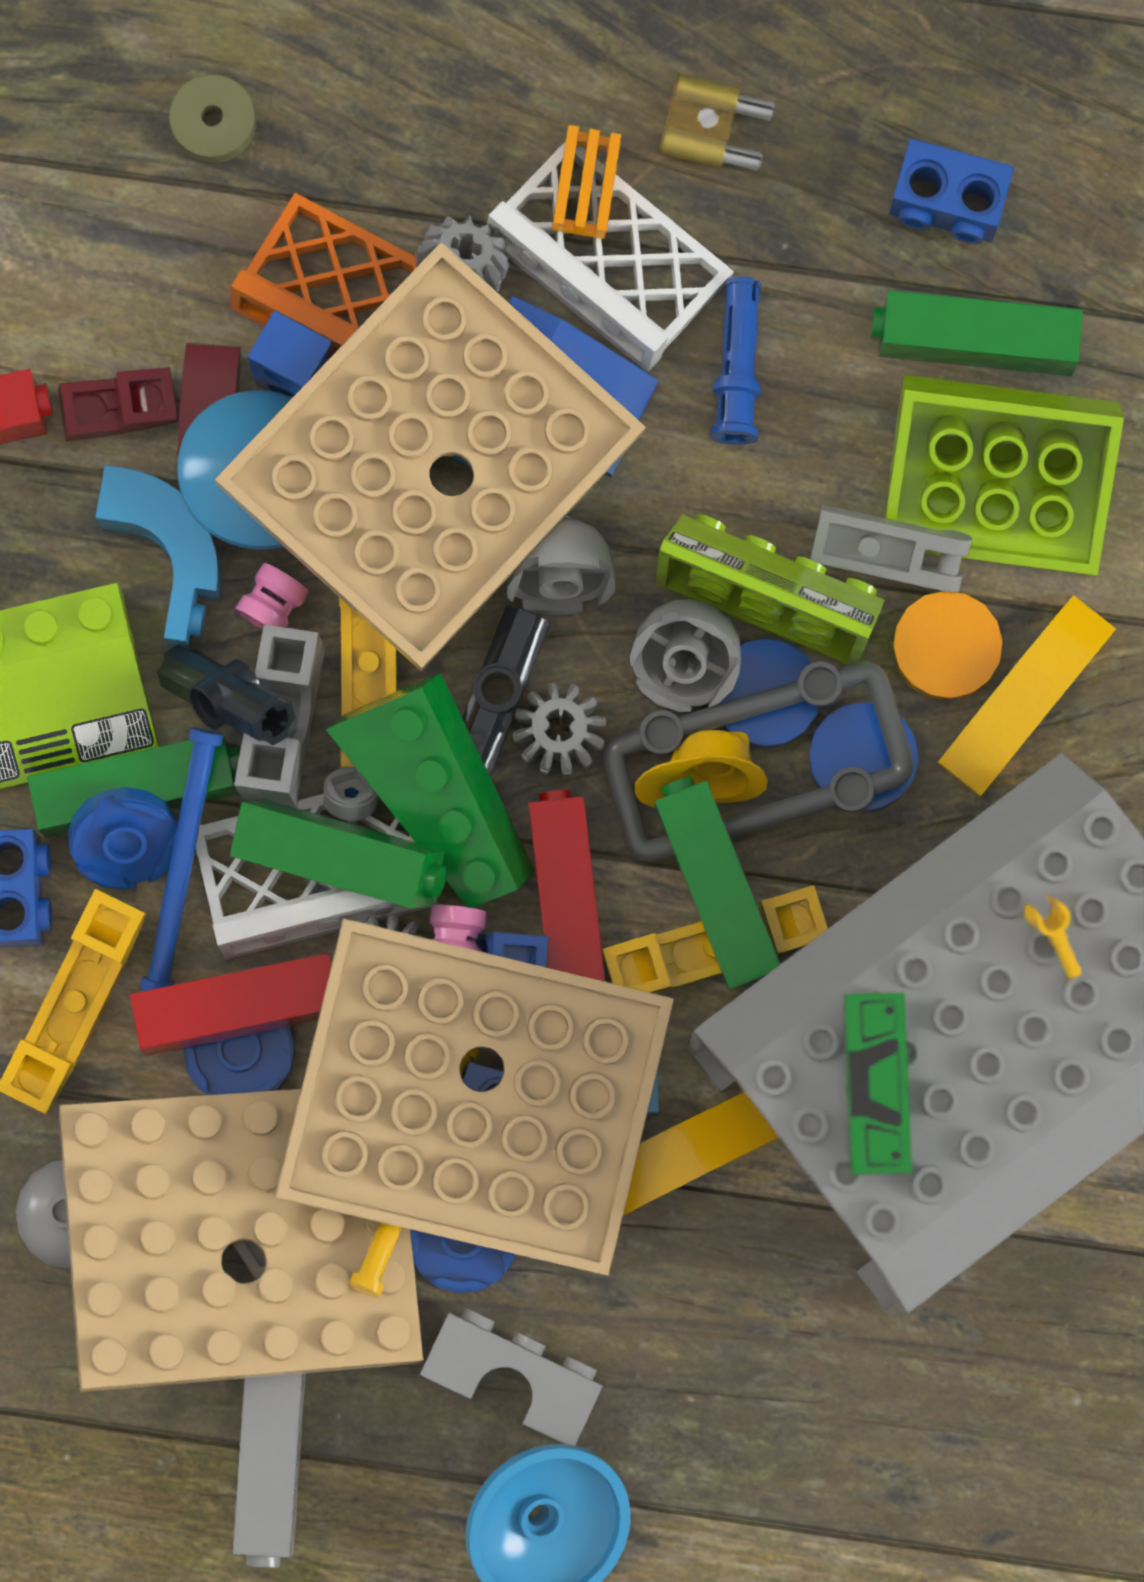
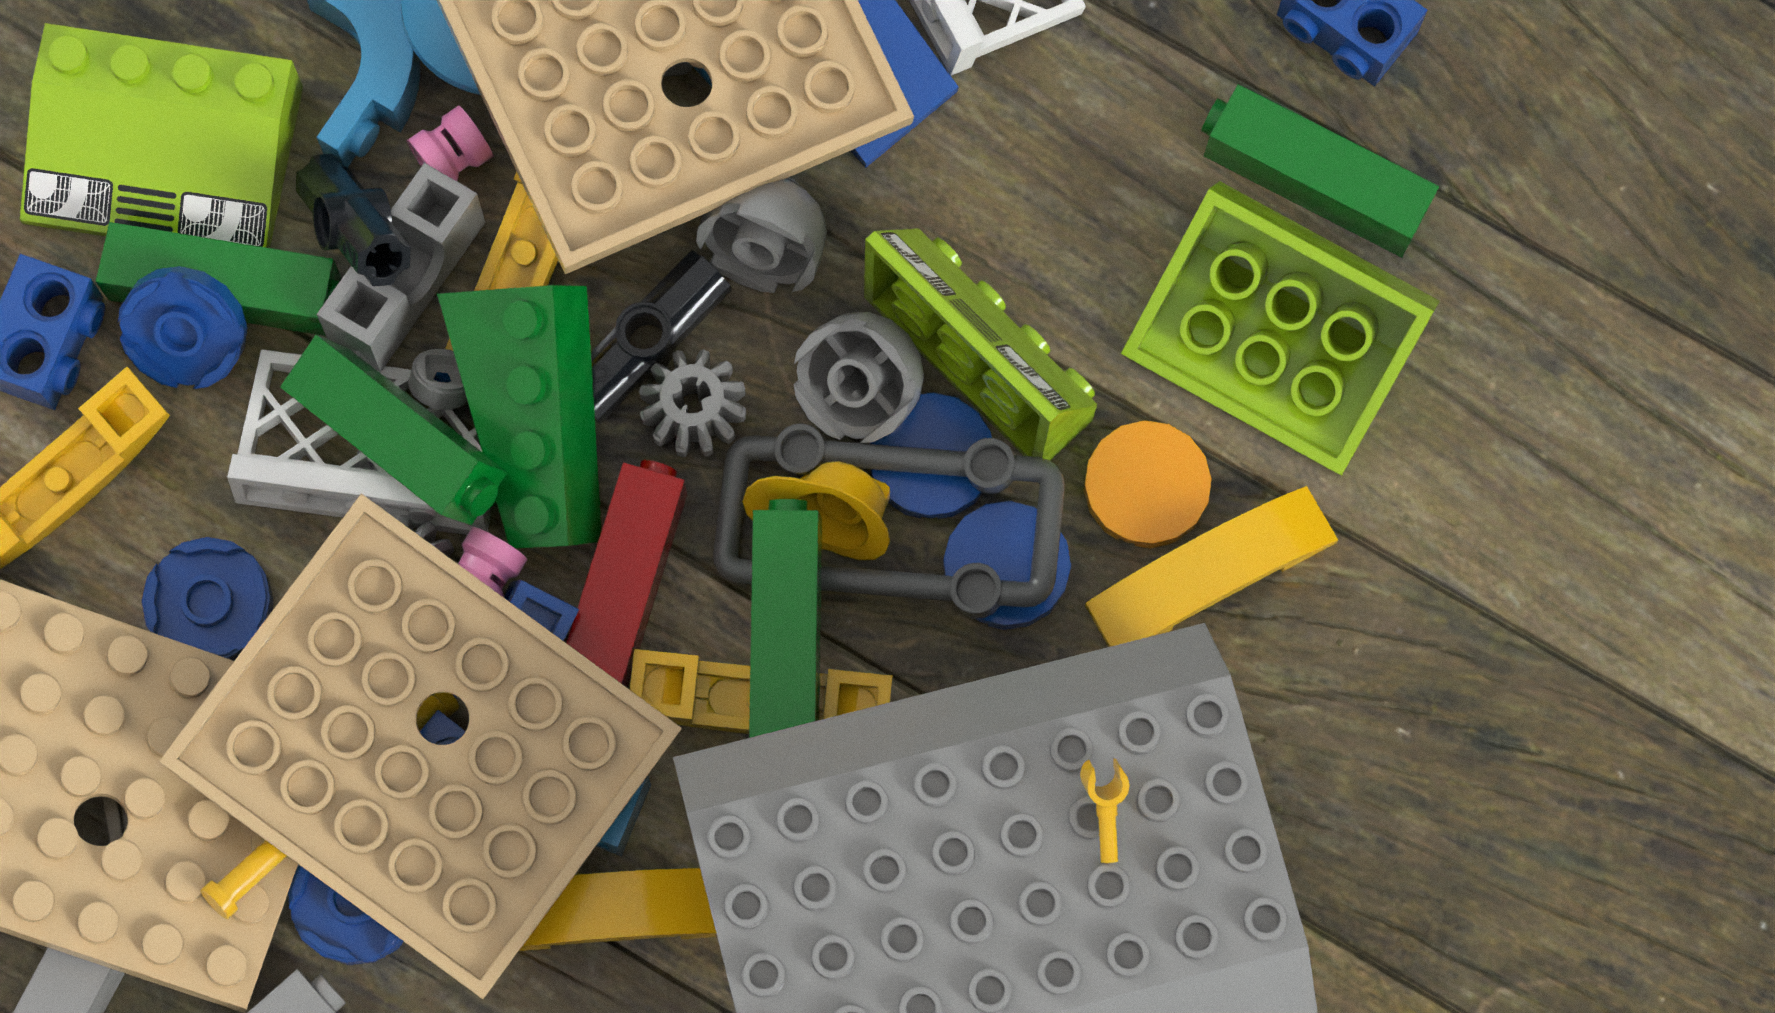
camera: 20 degrees right, 5 degrees down
red brick [130,953,332,1056] -> none
blue bar [140,727,224,991] -> none
blue pin [709,277,761,445] -> none
light grey plate [810,505,972,592] -> none
green tile [843,992,912,1175] -> none

